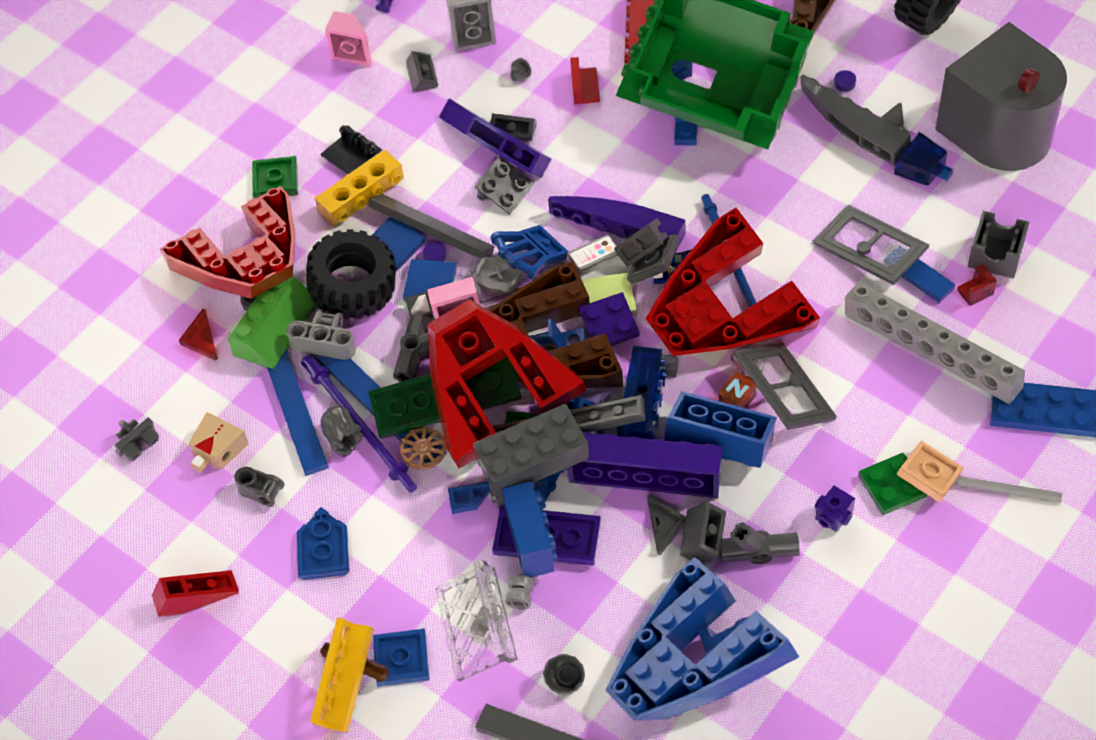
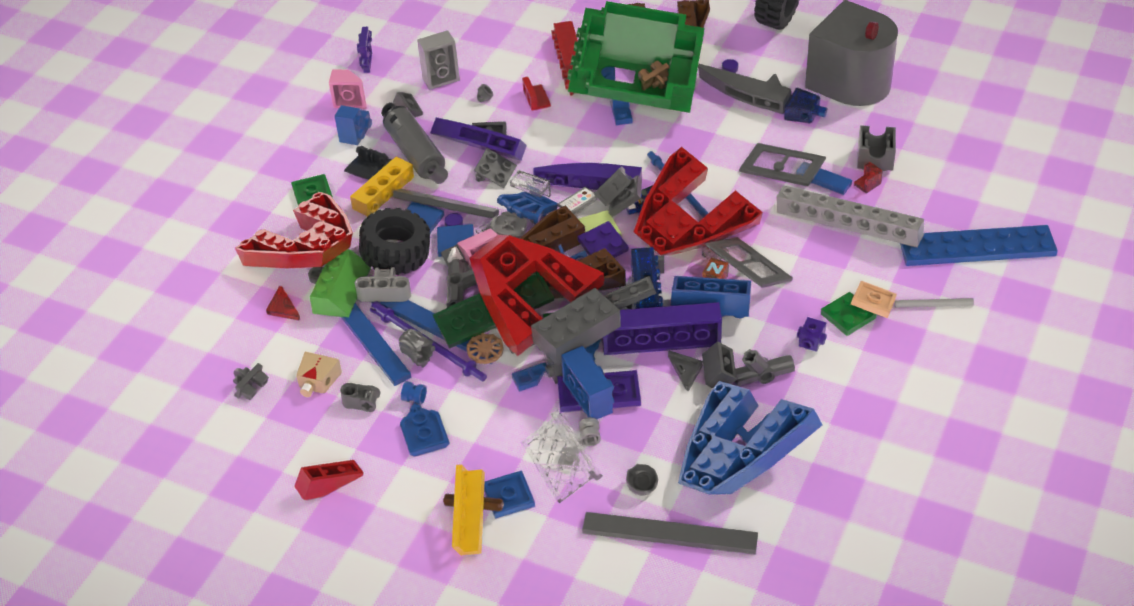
camera: 15 degrees left, 10 degrees down
none -> blue brick [334,105,372,146]
none -> dark grey piece [381,102,448,184]
none -> blue wheel [401,381,427,405]
none -> clear panel [509,170,551,197]
none -> medium nougat hips [638,60,669,90]

